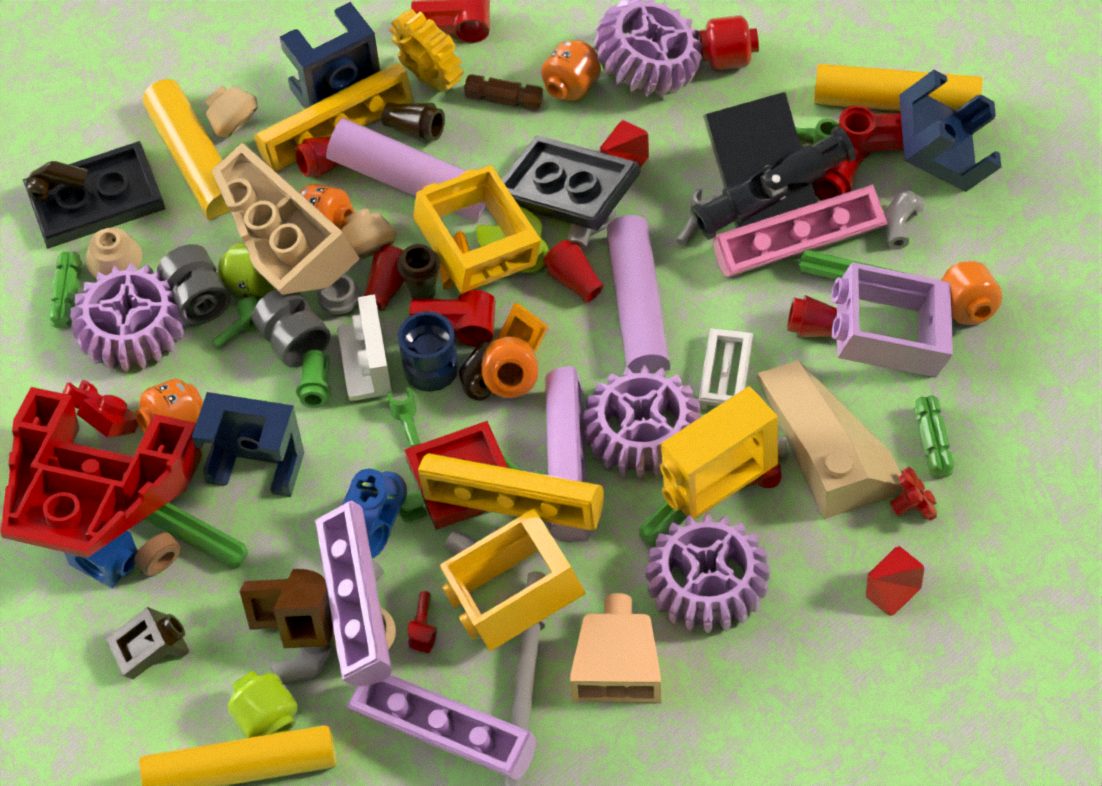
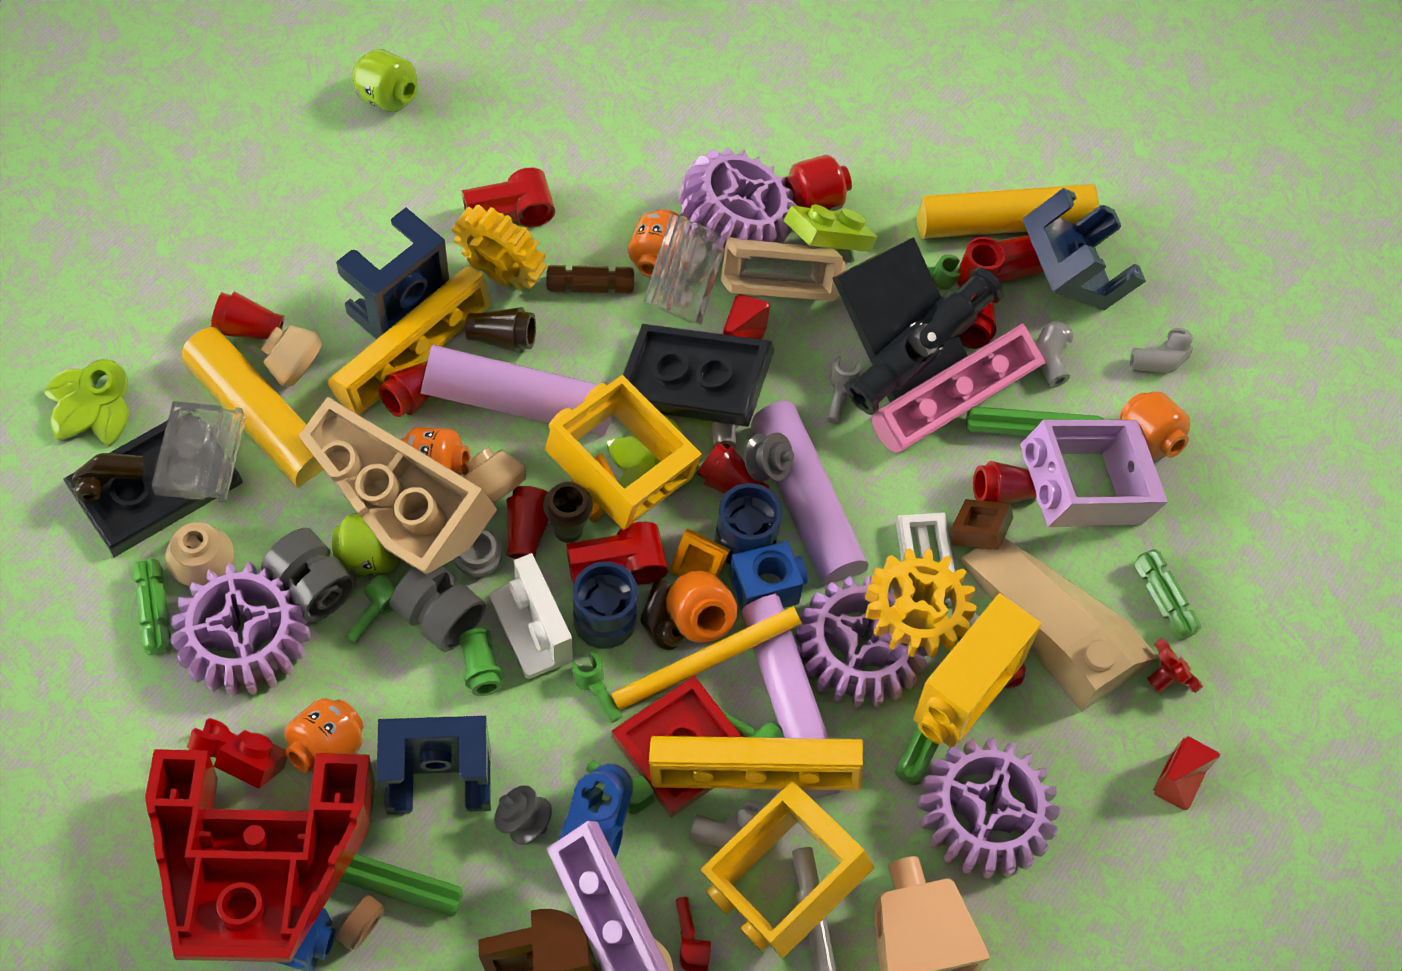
camera: 25 degrees left, 5 degrees up
none -> lime plate [44,359,130,446]
none -> clear plate [152,401,246,502]
none -> red cone [211,291,285,339]
none -> dark grey wheel [494,785,552,845]
none -> yellow piece [612,606,802,711]
none -> clear plate [644,215,726,324]
none -> dark blue wheel [714,483,782,565]
none -> tan window [720,237,846,301]
none -> blue brick [729,541,808,612]
none -> dark grey wheel [744,433,794,481]
none -> lime plate [783,205,877,252]
none -> yellow gear [865,548,977,657]
none -> reddish brown plate [950,499,1014,550]
none -> light grey arm [1130,328,1193,373]

